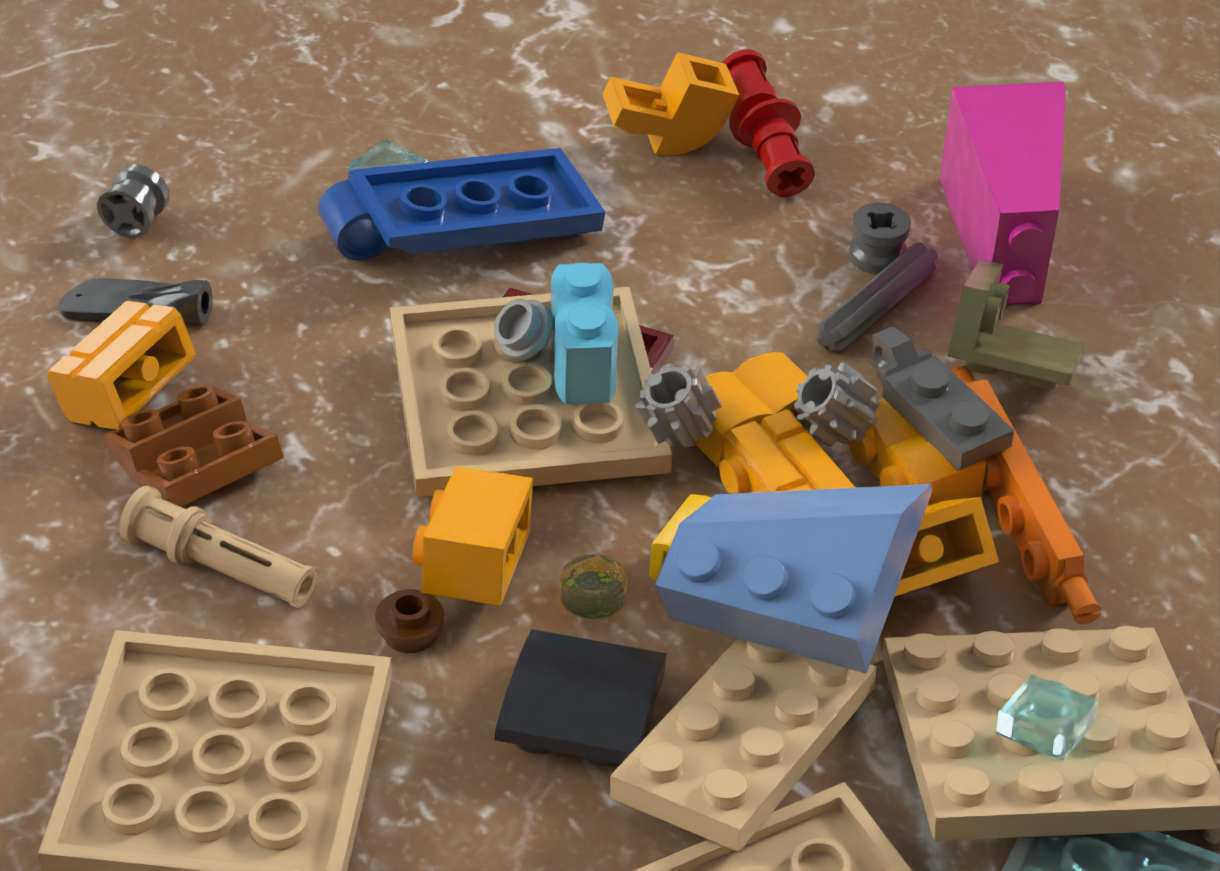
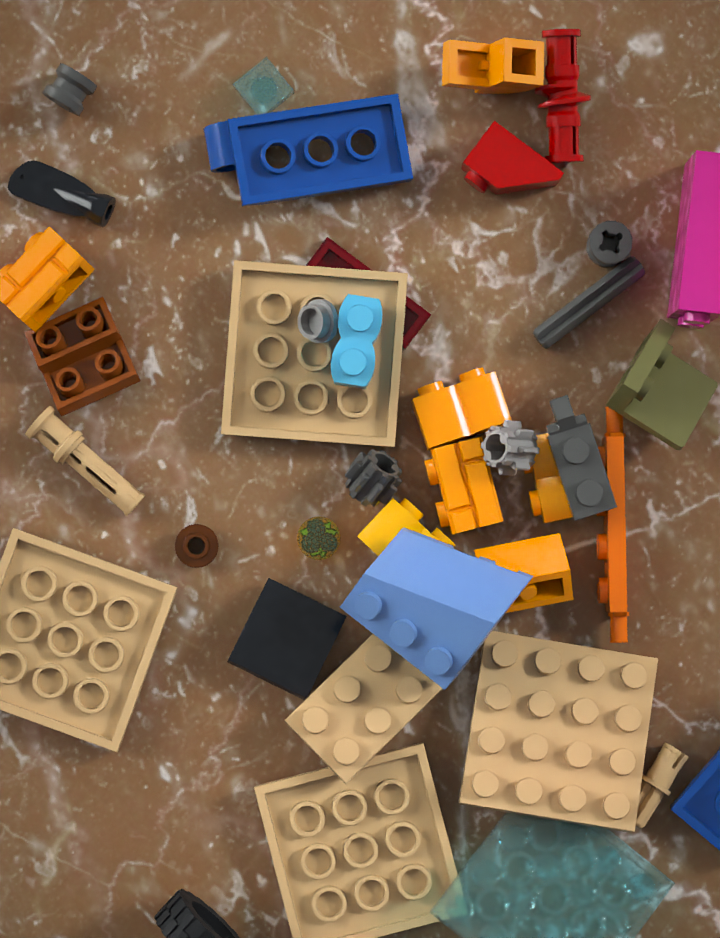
camera: 15 degrees right, 45 degrees up
light orange brick [412,466,533,606] -> none
light grey gear [636,363,722,448] -> none
clear light blue plate [996,674,1098,761] -> none
none -> dark grey gear [345,449,402,507]
none -> red slope [461,121,564,195]

